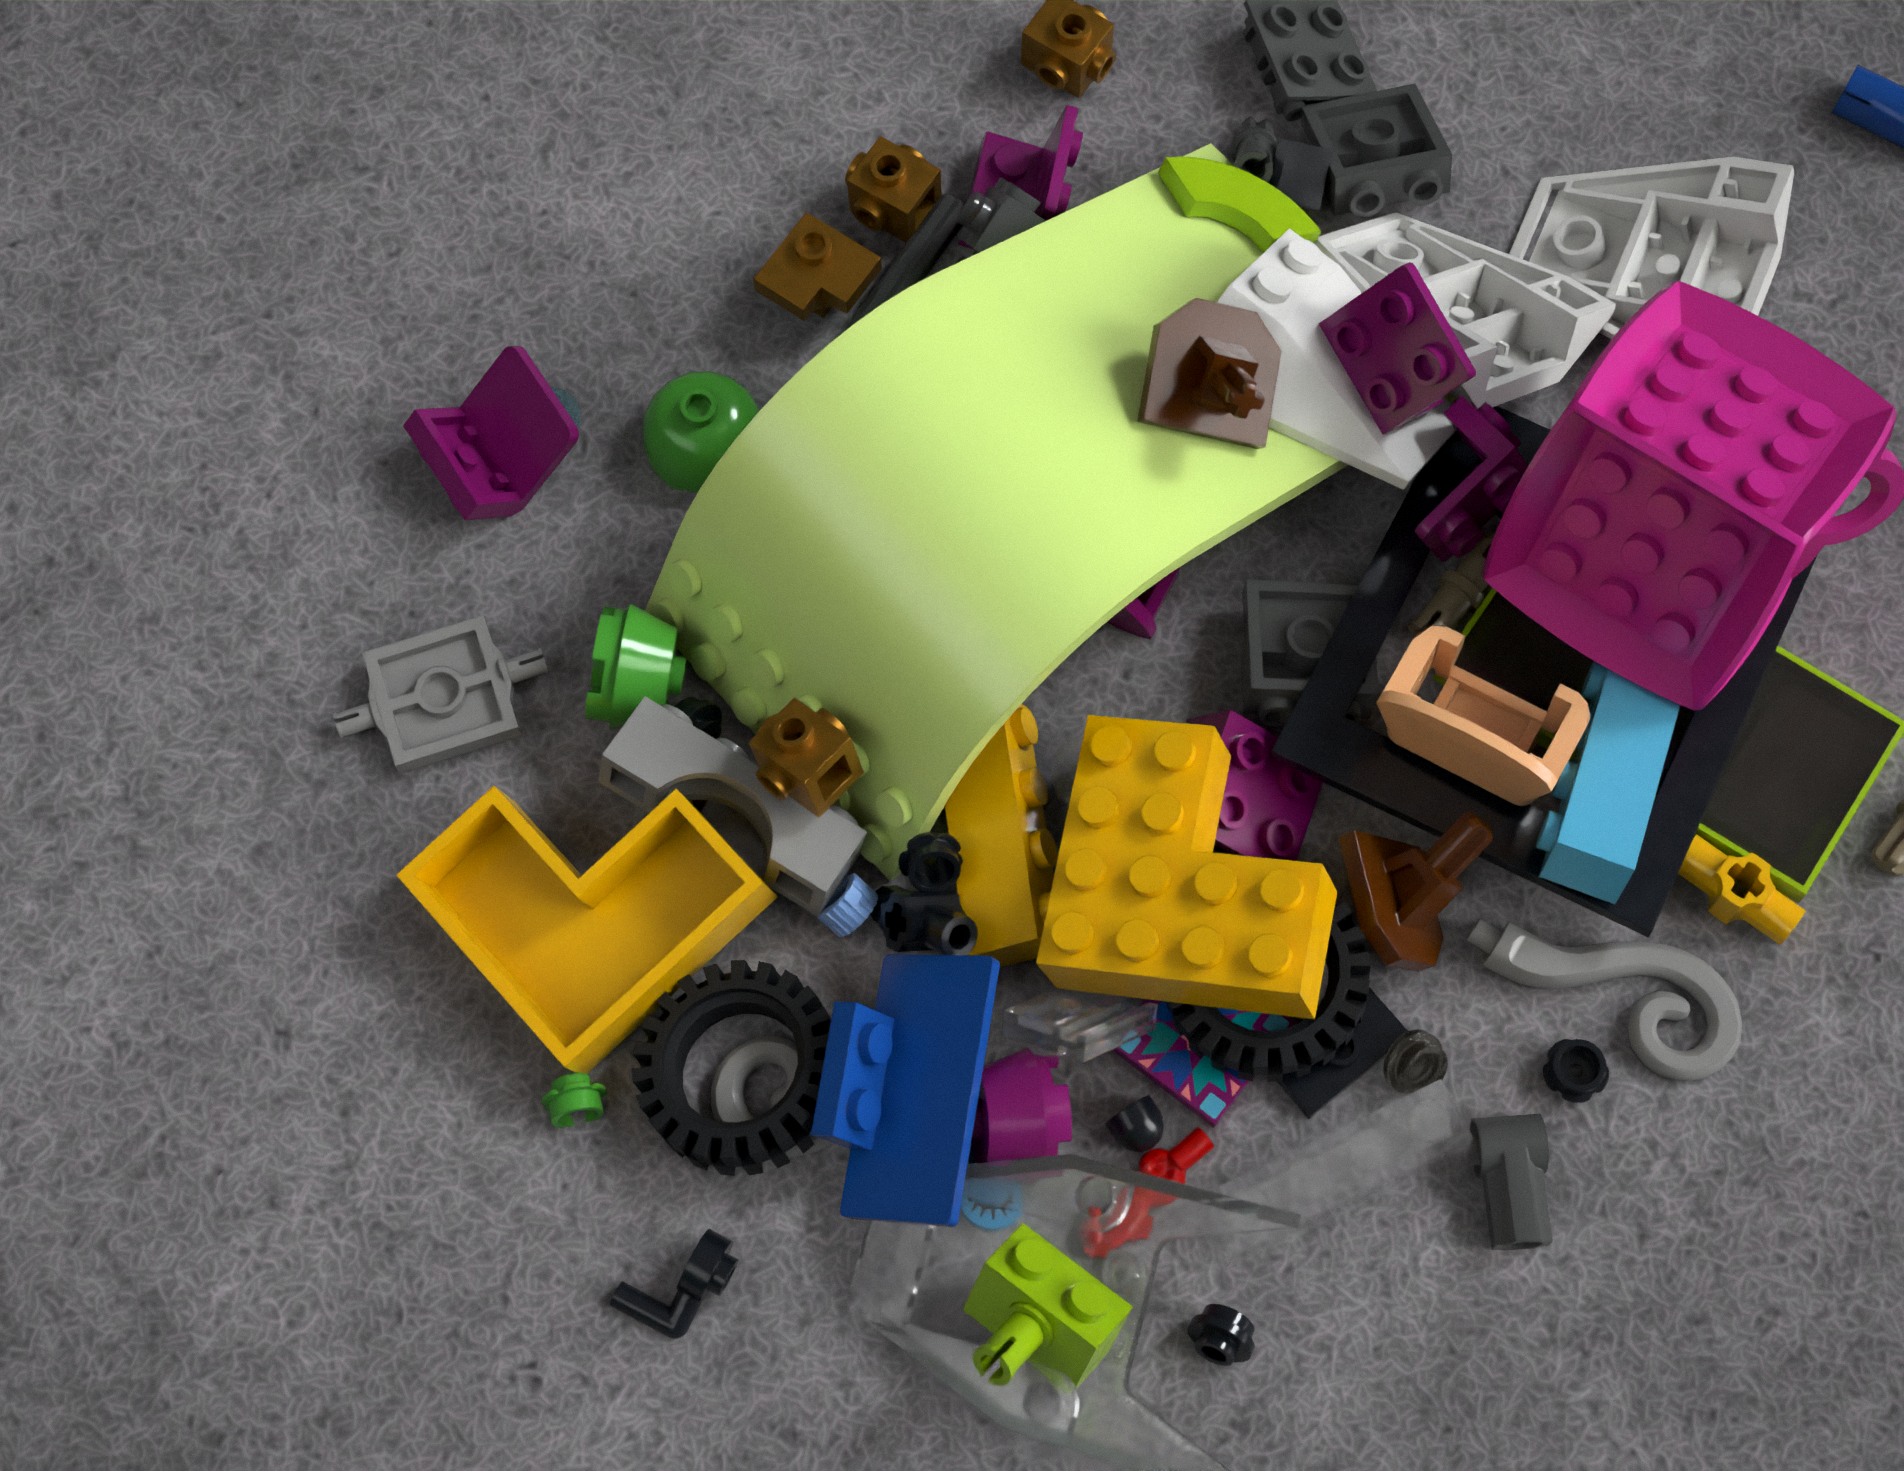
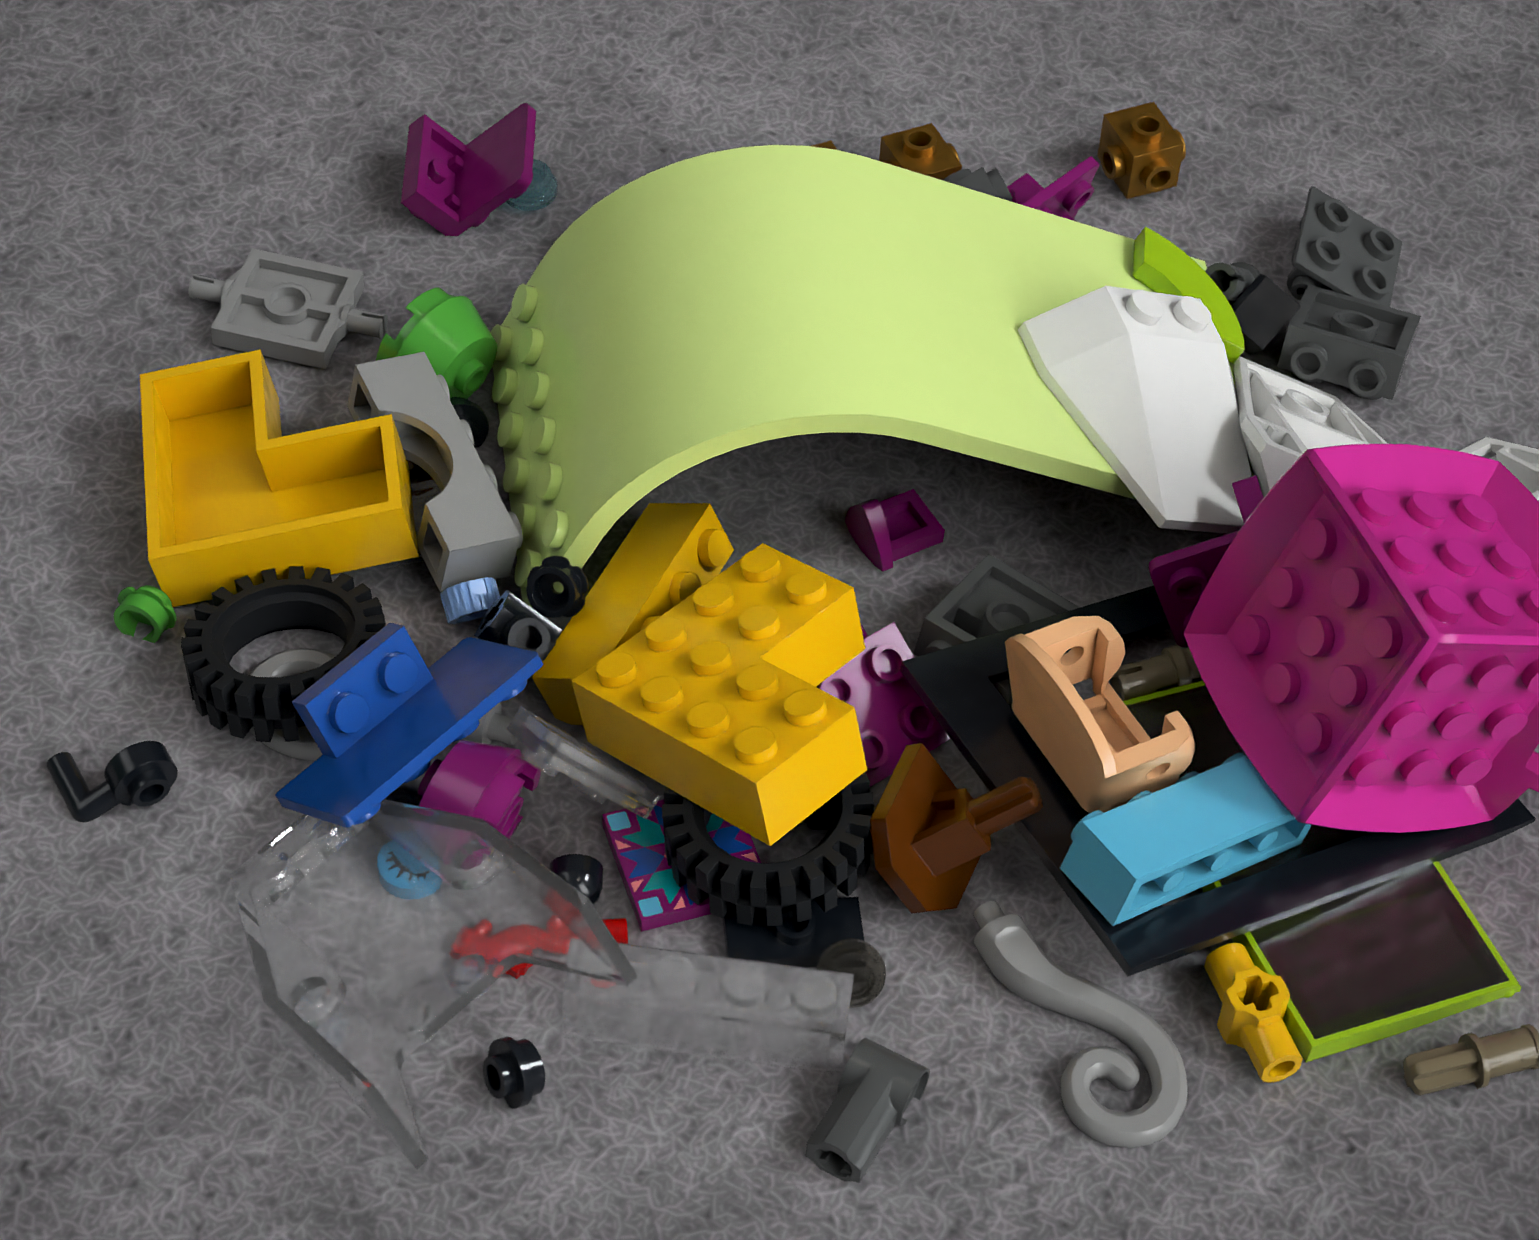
camera: 30 degrees right, 20 degrees down
pearl gold brick [749,697,864,818] -> none
lime brick [962,1223,1133,1395] -> none
piece [1137,298,1282,449] -> none
magenta bracket [1319,262,1476,435] -> none
black plate [1543,1039,1609,1103] -> none

